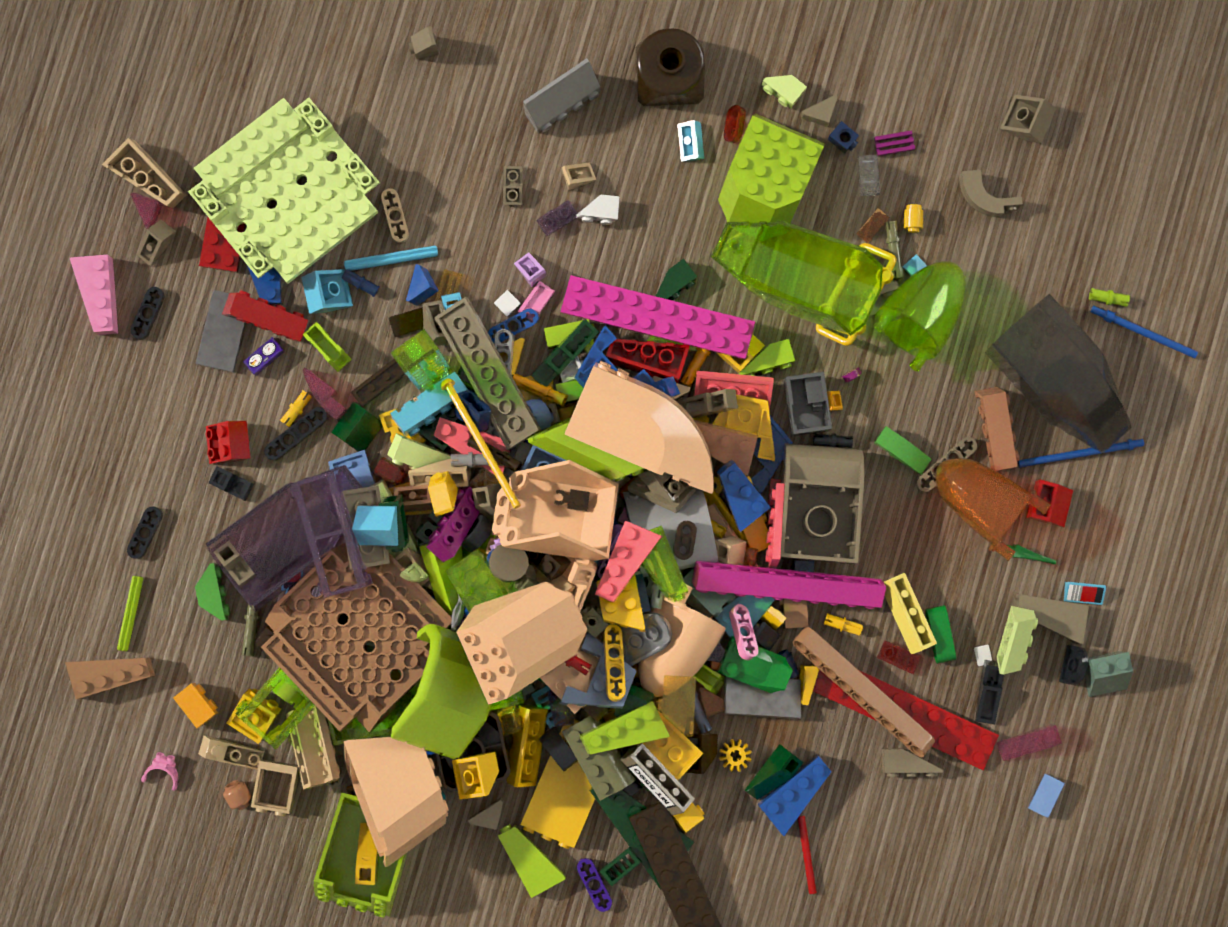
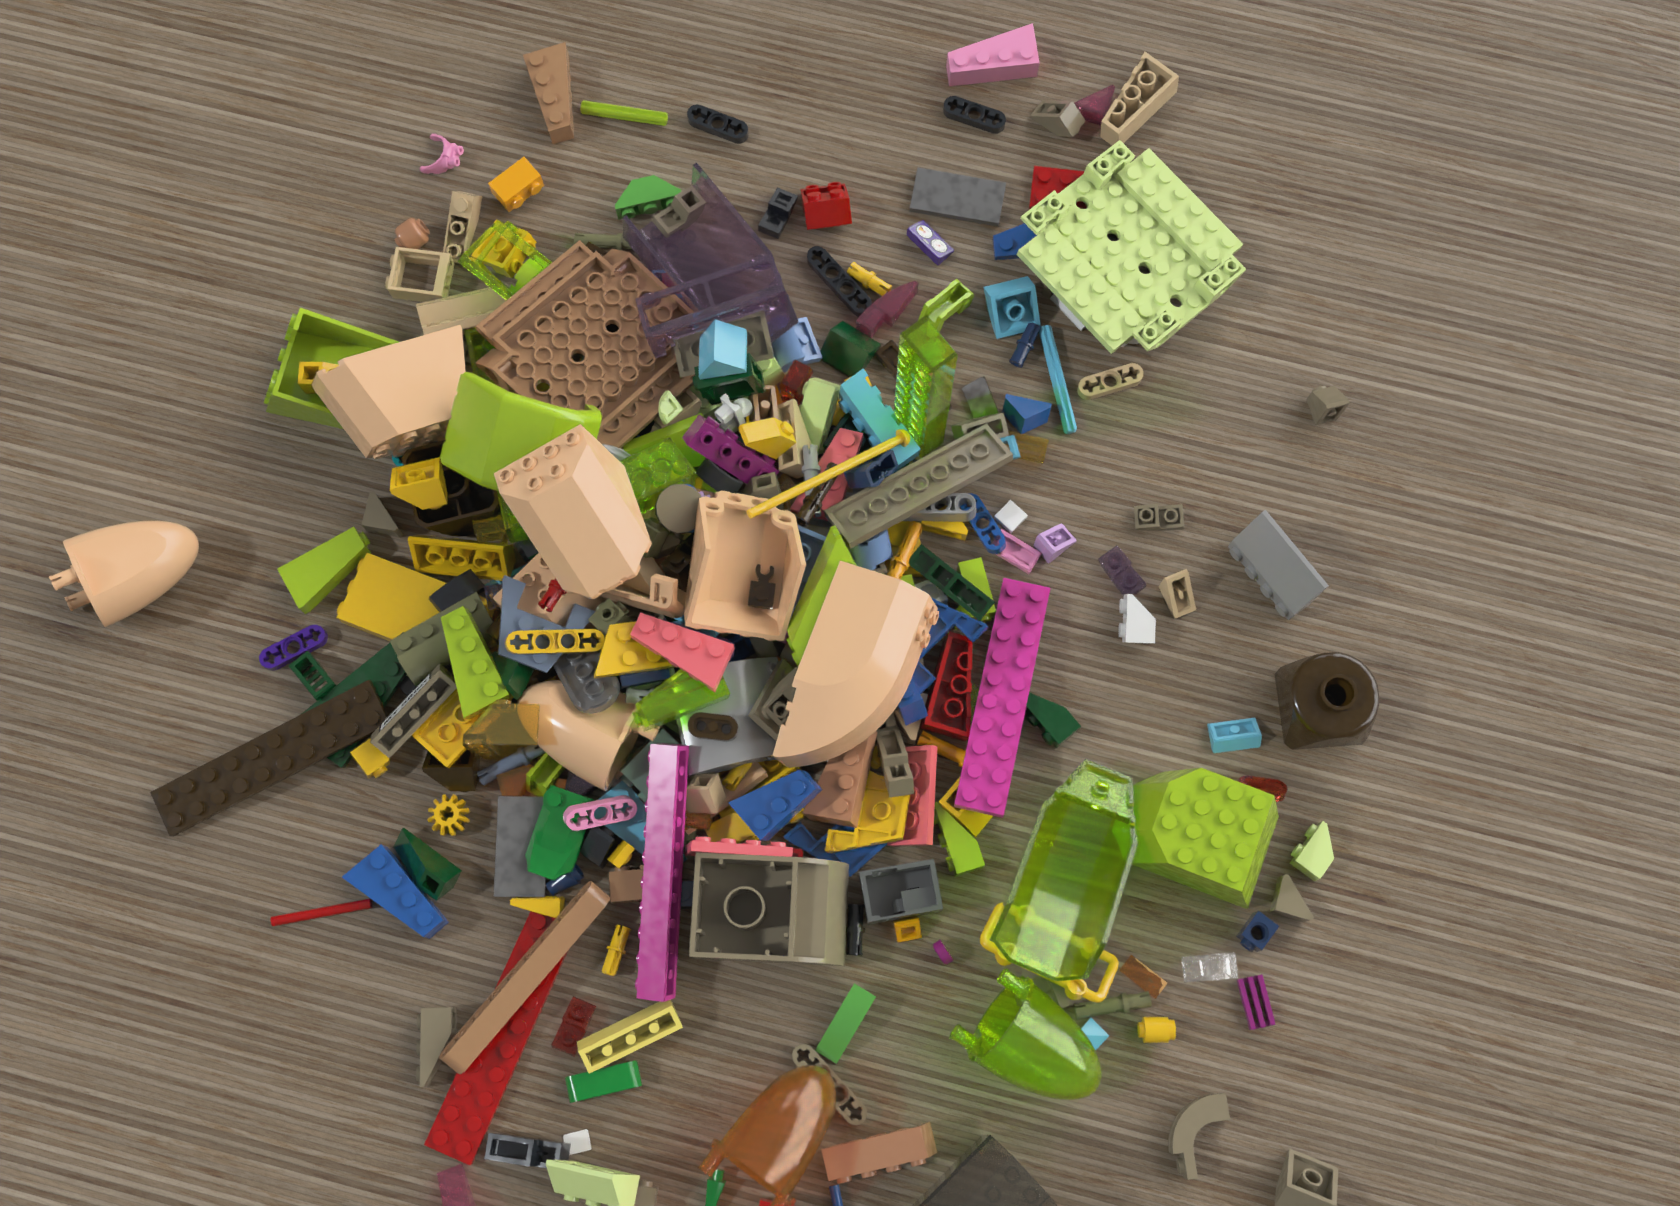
camera: 90 degrees right, 10 degrees down
red wedge [222,290,308,342] -> none
none -> white hips [714,393,753,433]

